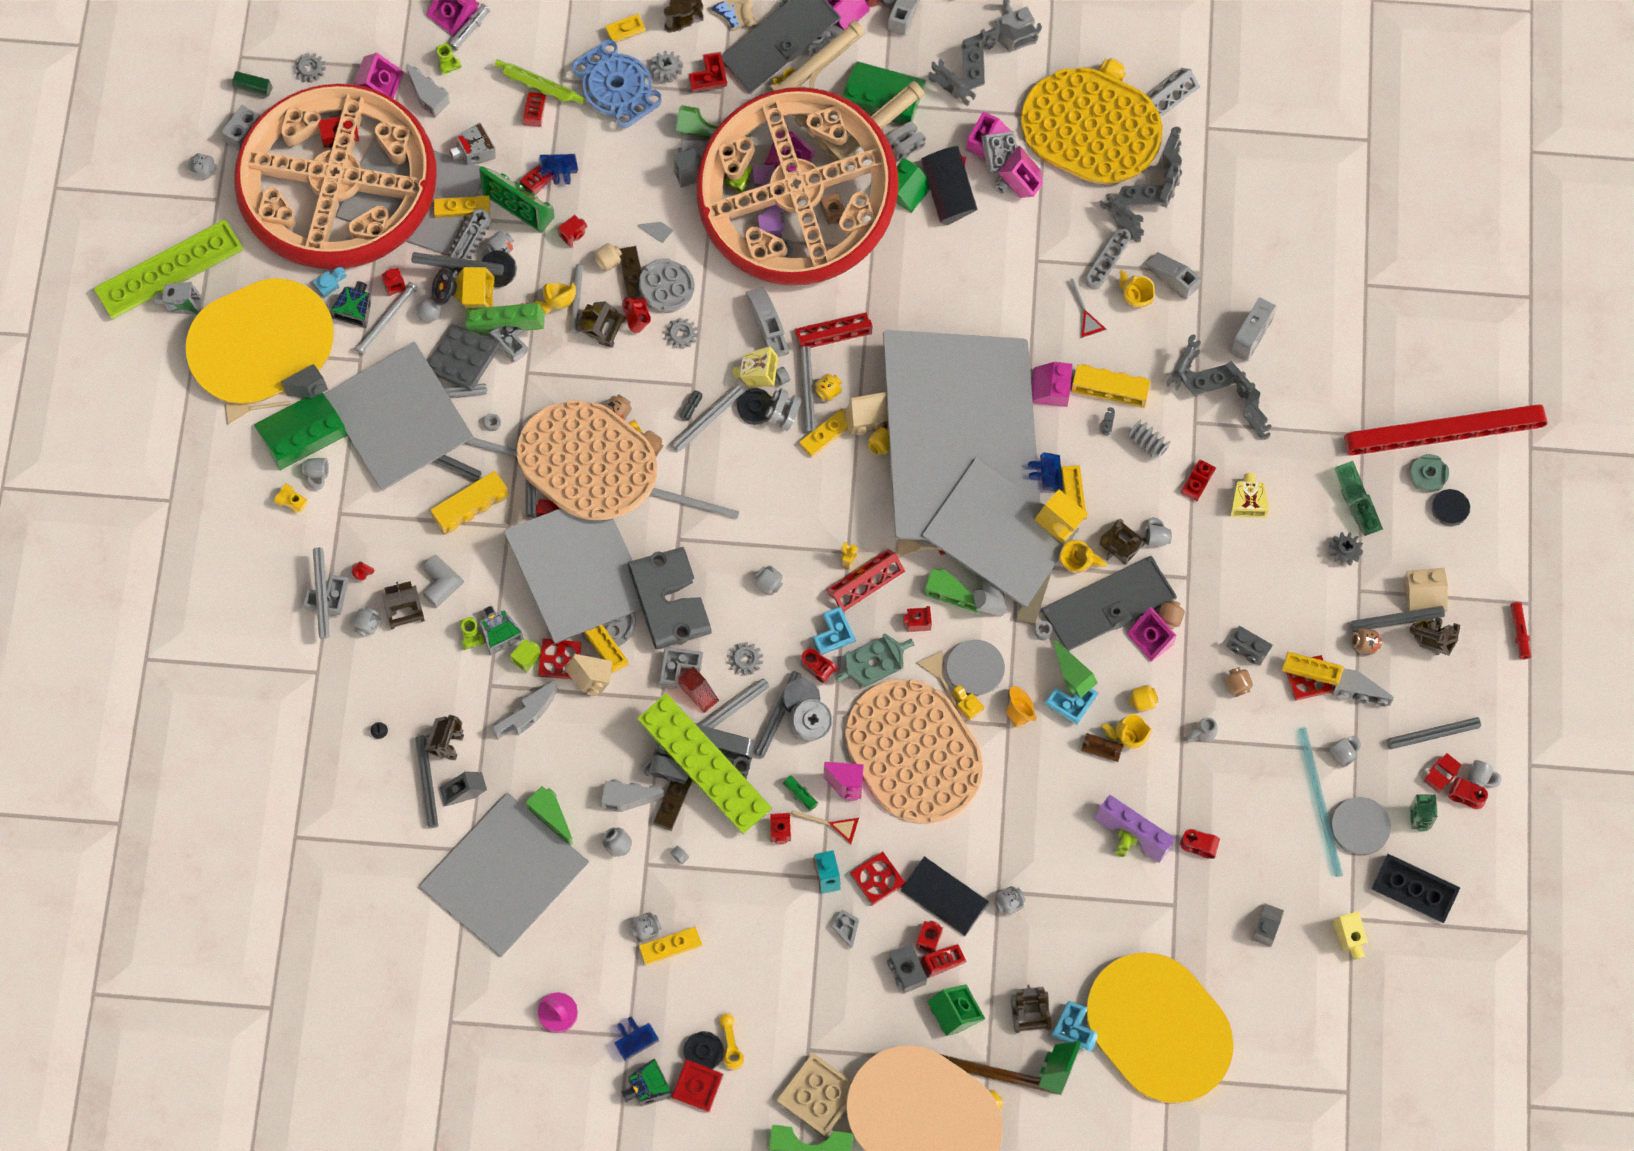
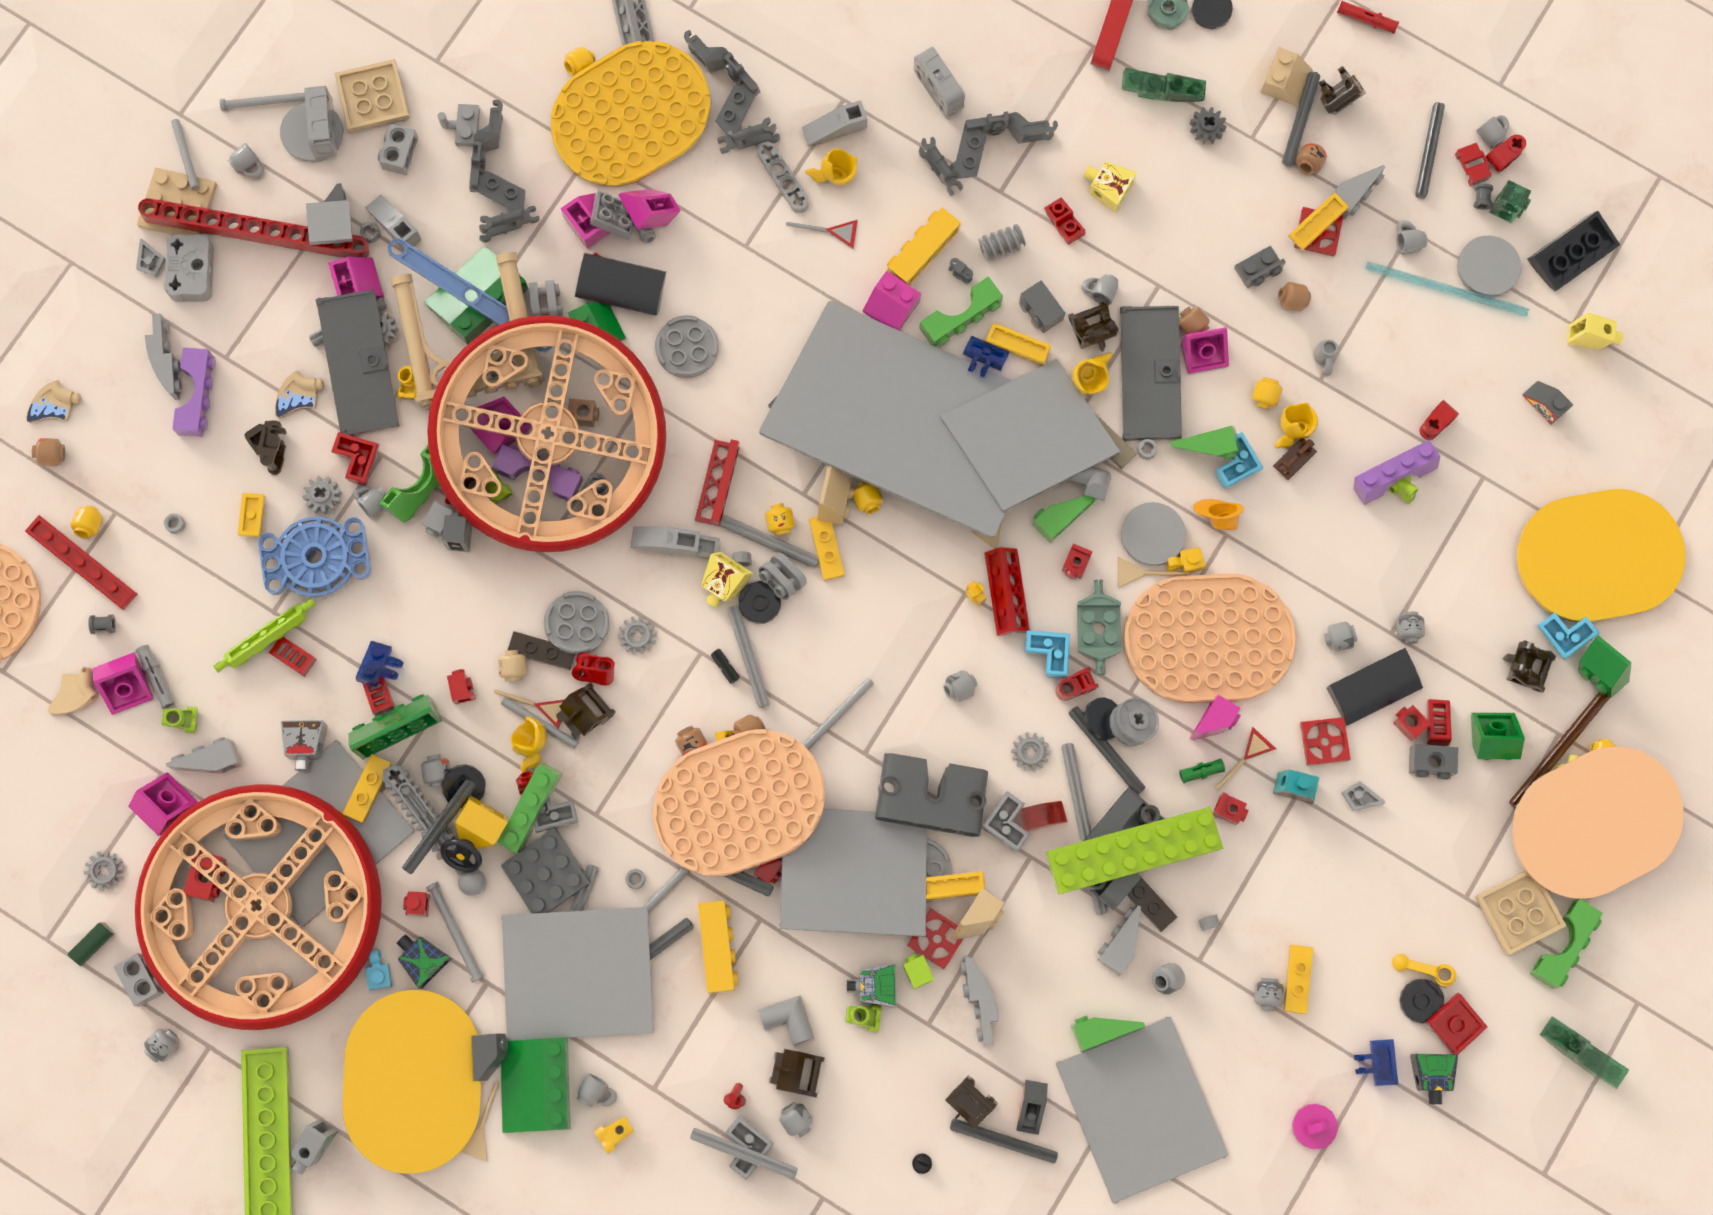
camera: 65 degrees left, 10 degrees up
light grey sticker [637,222,673,243] -> none
yellow piece [1034,489,1088,544] -> none
none -> light grey piece [353,486,386,518]
none -> medium blue beam [388,239,552,352]
none -> tan piece [494,689,565,729]
none -> light grey tile [655,315,719,378]
none -> bright green arch [919,276,1003,347]
none -> dark grey brick [1019,280,1066,333]
none -> light grey head [1324,622,1357,652]
none -> dark grey bush [1473,183,1493,210]

